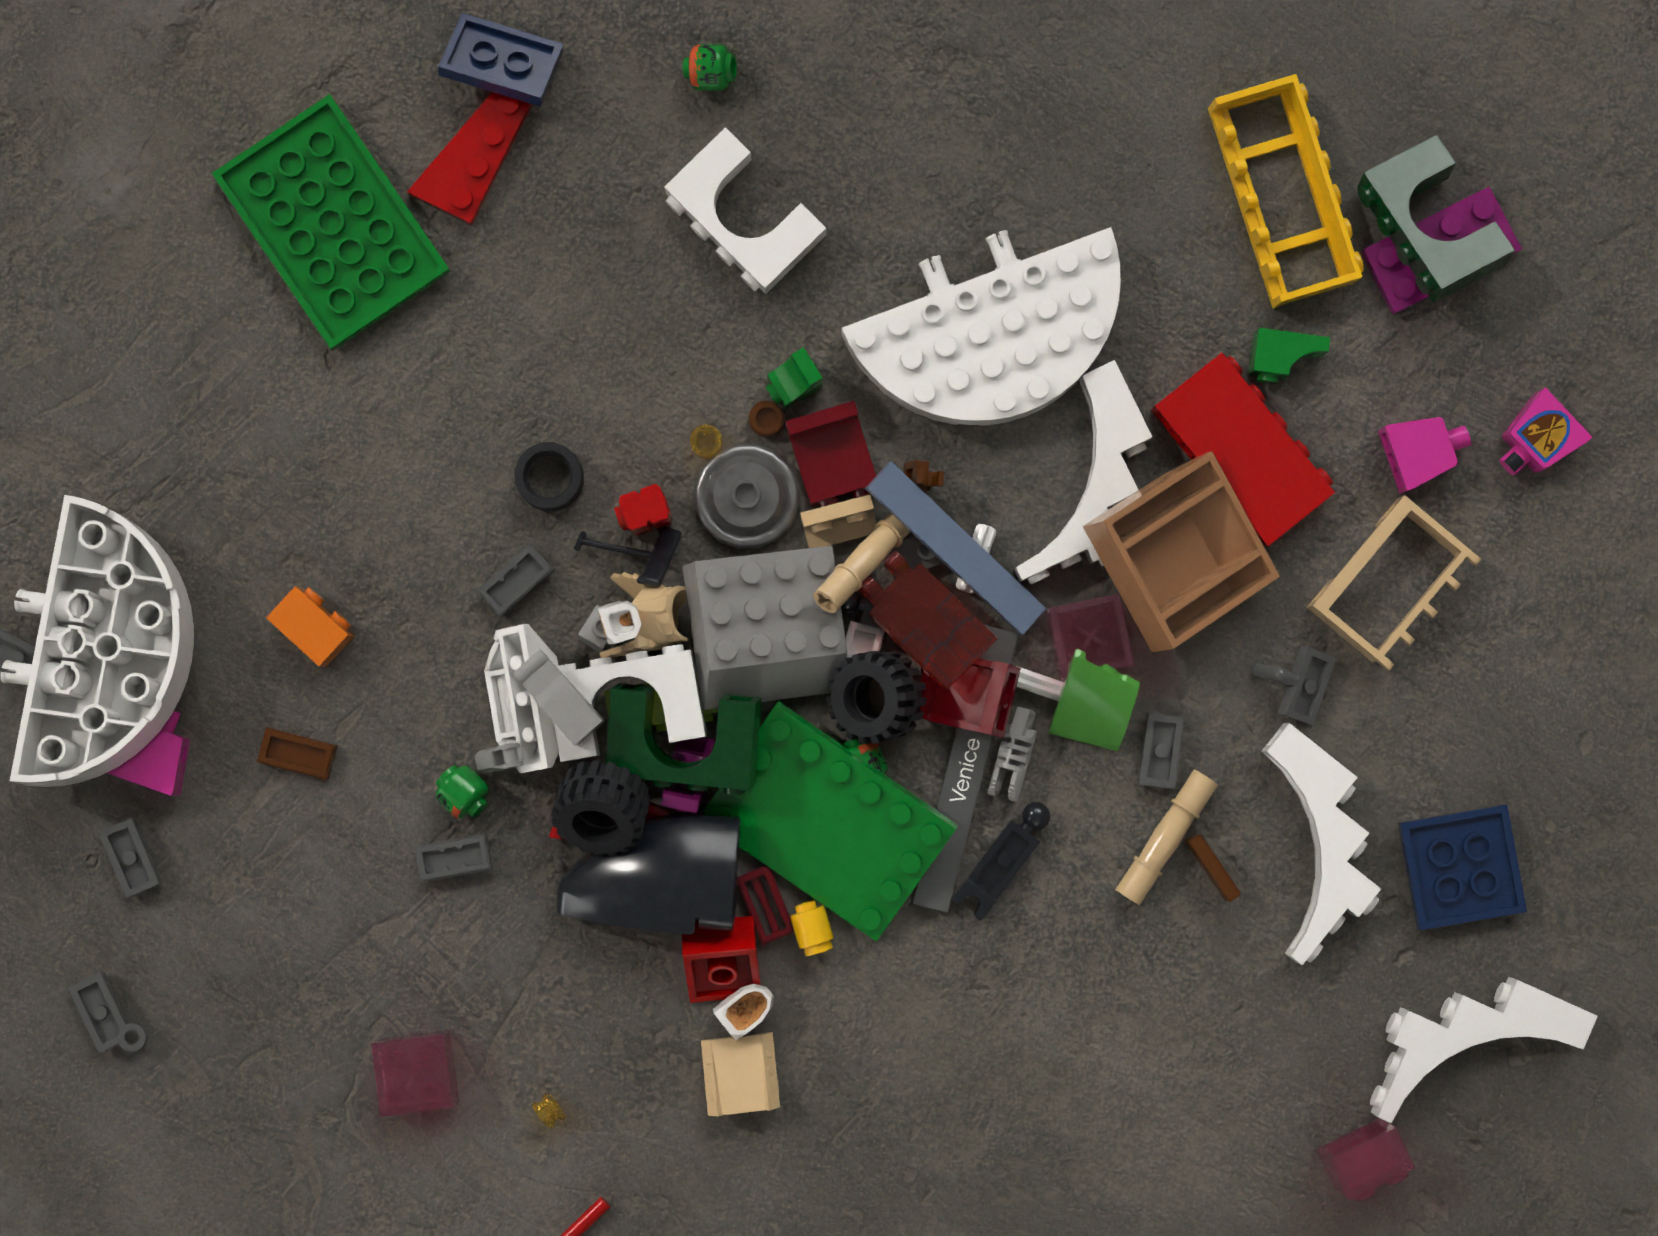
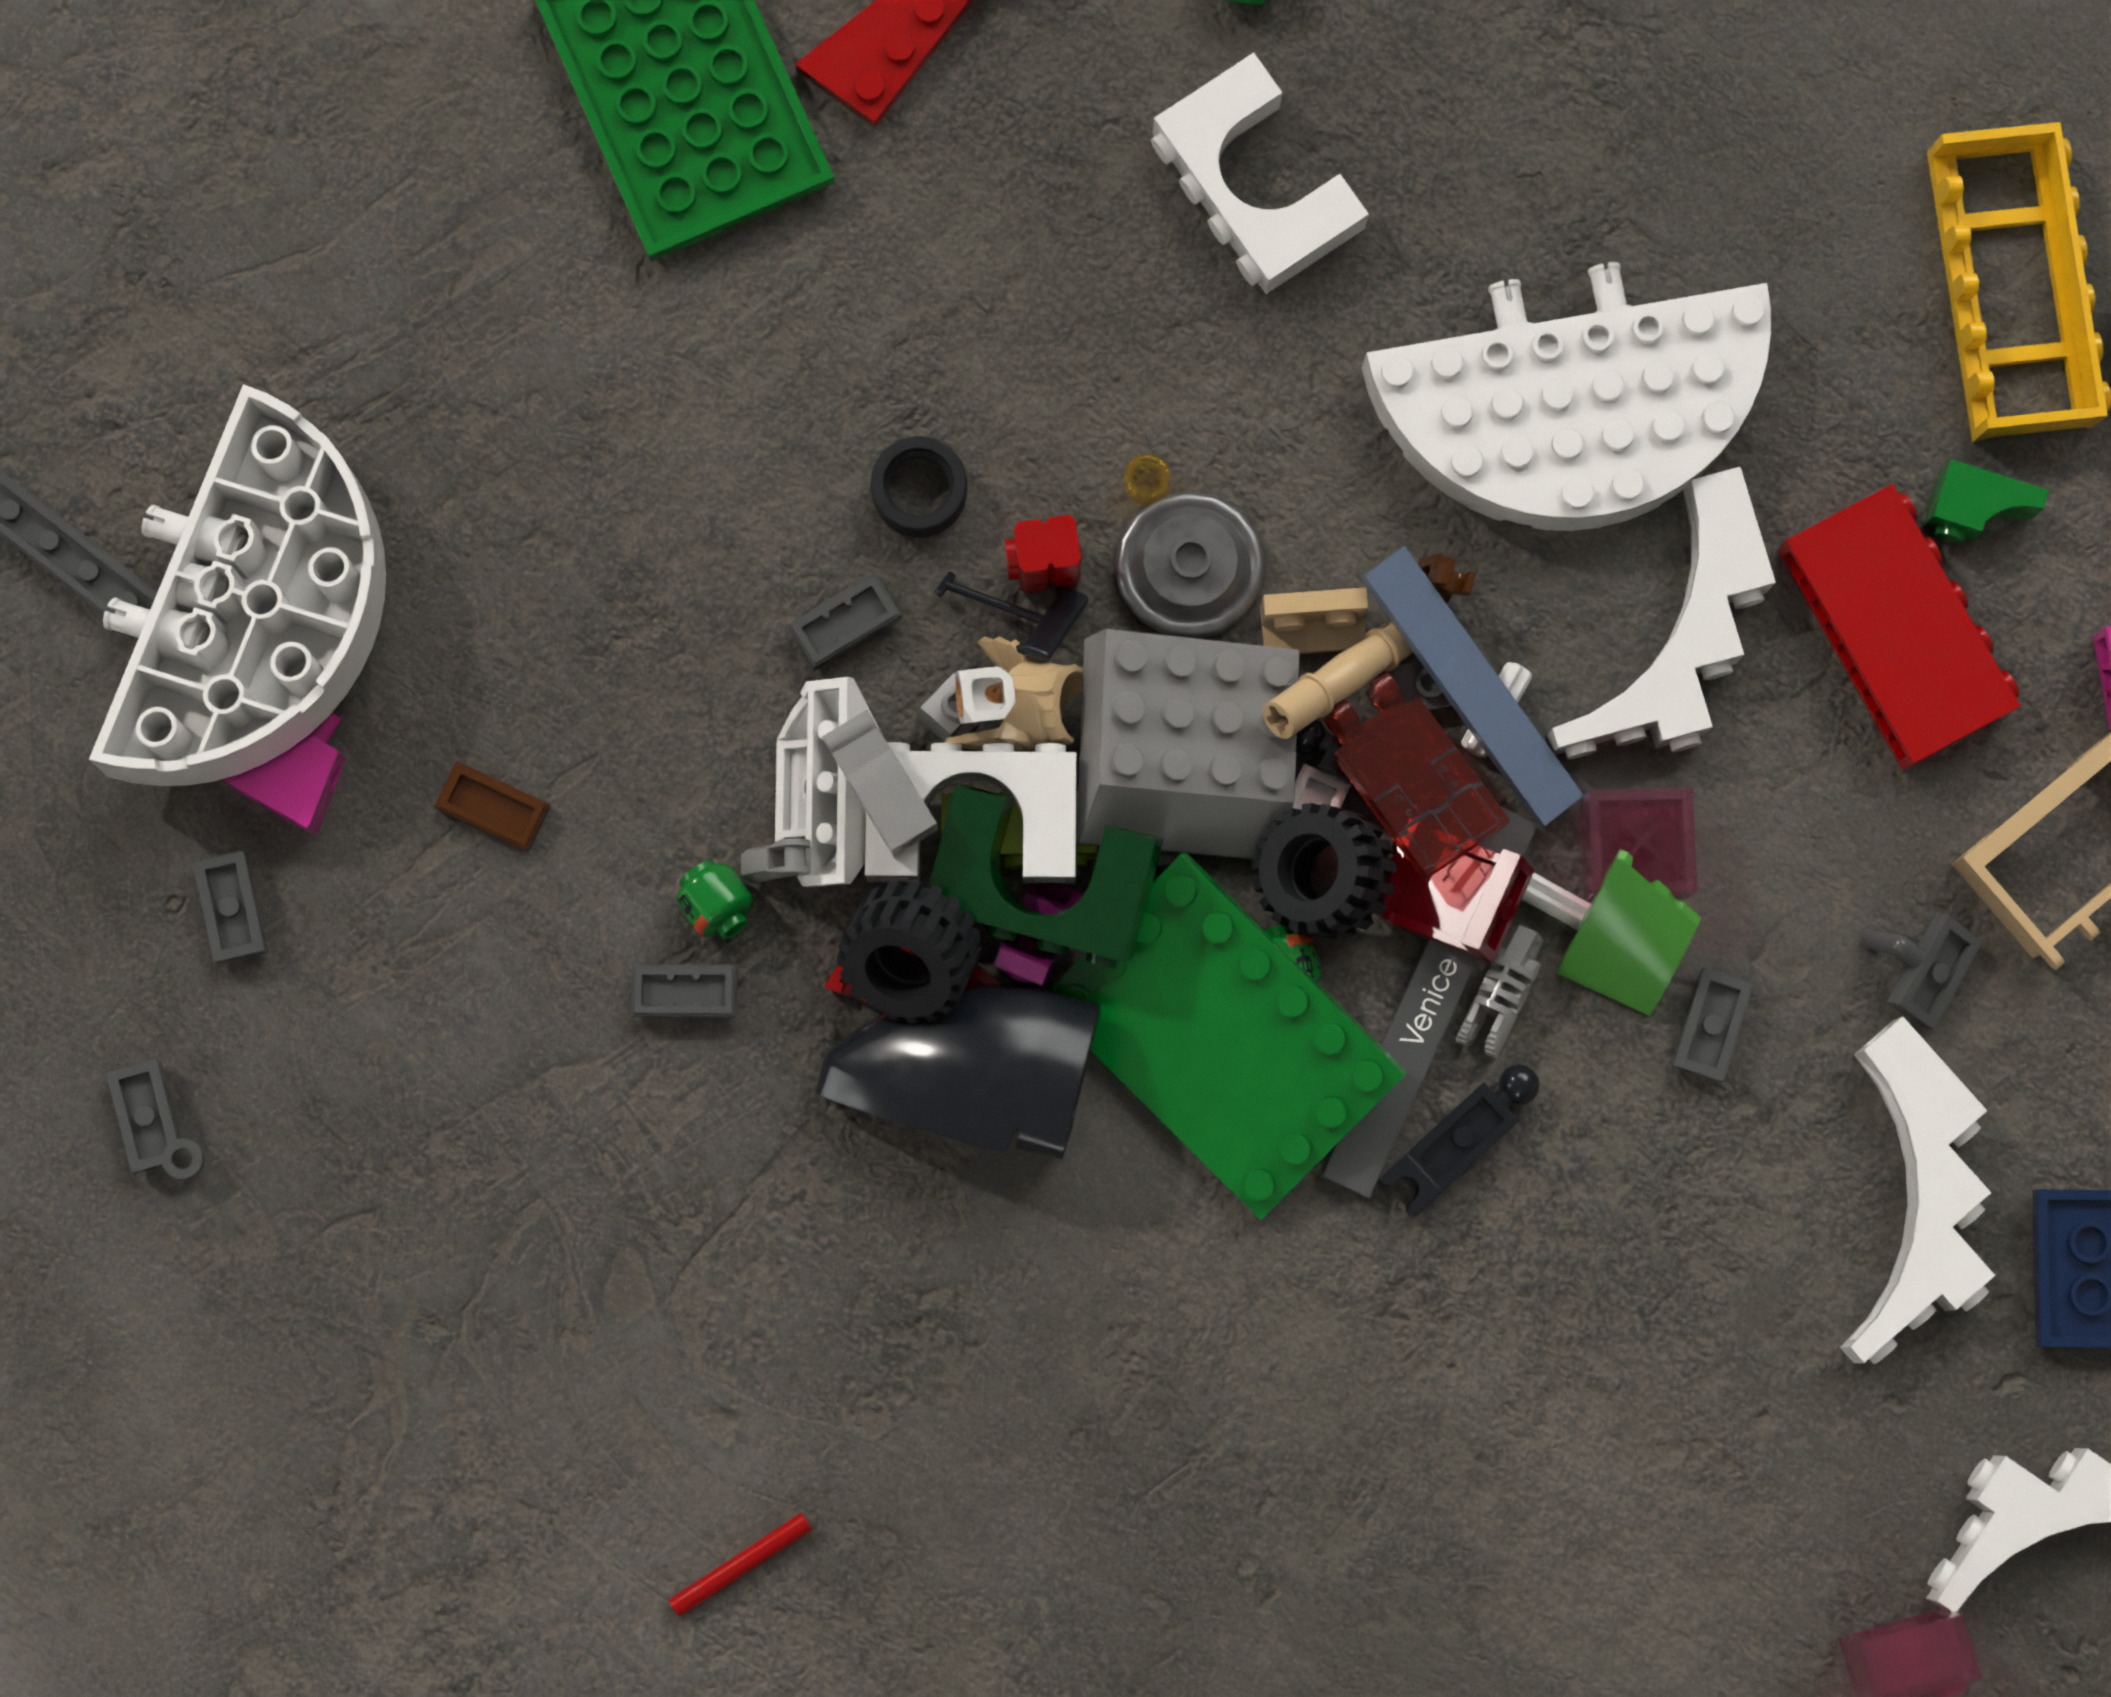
camera: 10 degrees right, 5 degrees down
orange brick [266,586,354,668] -> none
clear pink brick [371,1030,459,1117] -> none
clear yellow bush [531,1092,566,1129] -> none
red slope [682,916,761,1003] -> none
tan slope [701,1032,780,1117] -> none
rock [713,984,774,1040] -> none
dark red tile [737,865,794,945] -> none
reddish brown tile [749,401,785,438] -> none
green arch [765,347,823,410] -> none
dark red panel [785,400,876,508] -> none
yellow brick [790,900,834,956] -> none
medium nougat slope [1082,451,1280,652] -> none
tan piece [1115,769,1218,906] -> none
reddish brown tile [1184,834,1241,902] -> none

